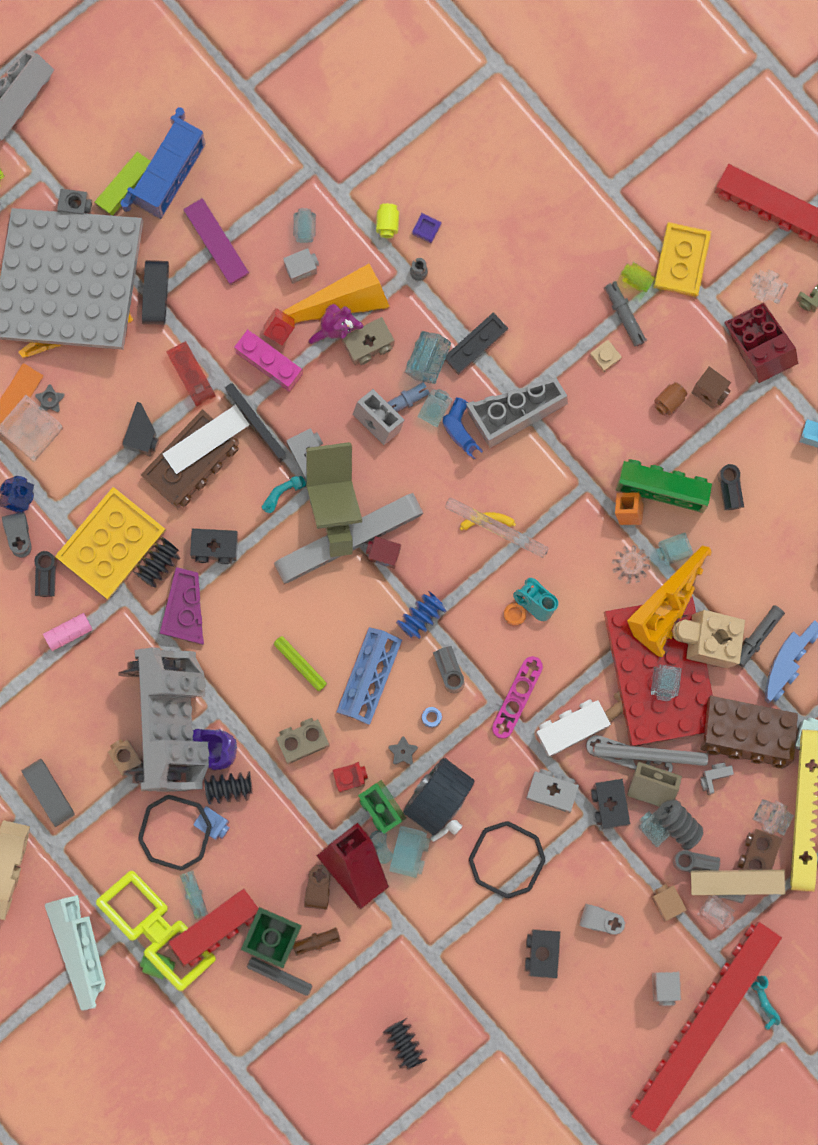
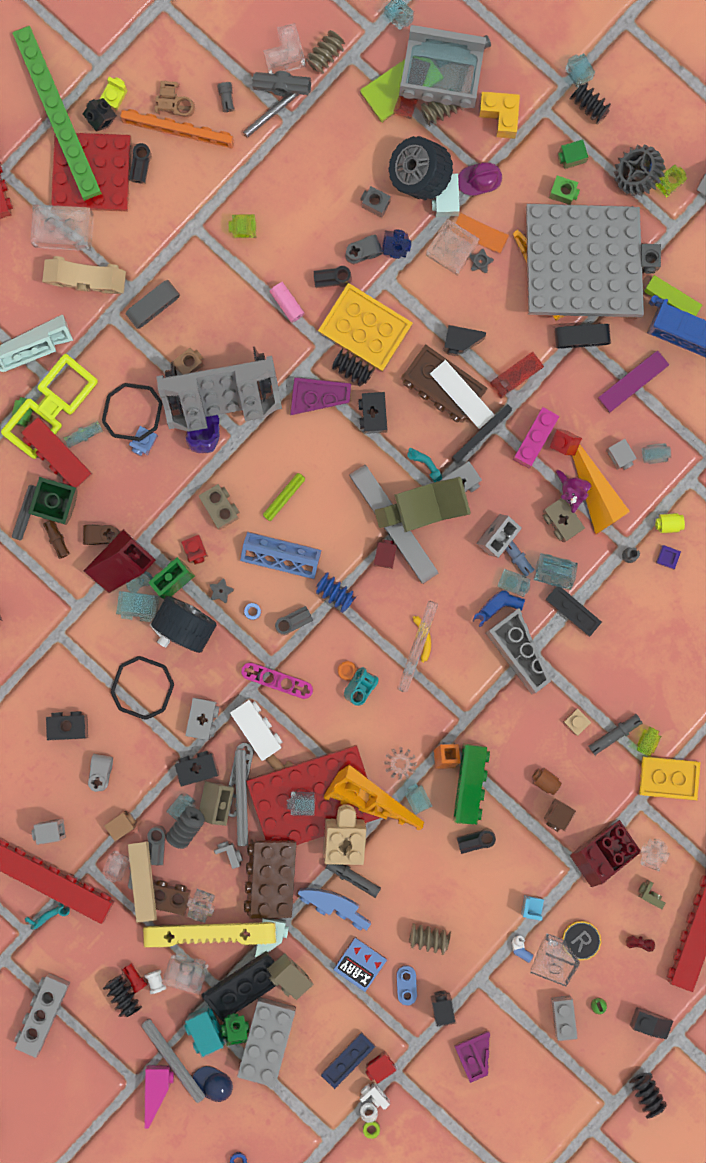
camera: 90 degrees right, 5 degrees up
black piece [204,771,253,804] -> none

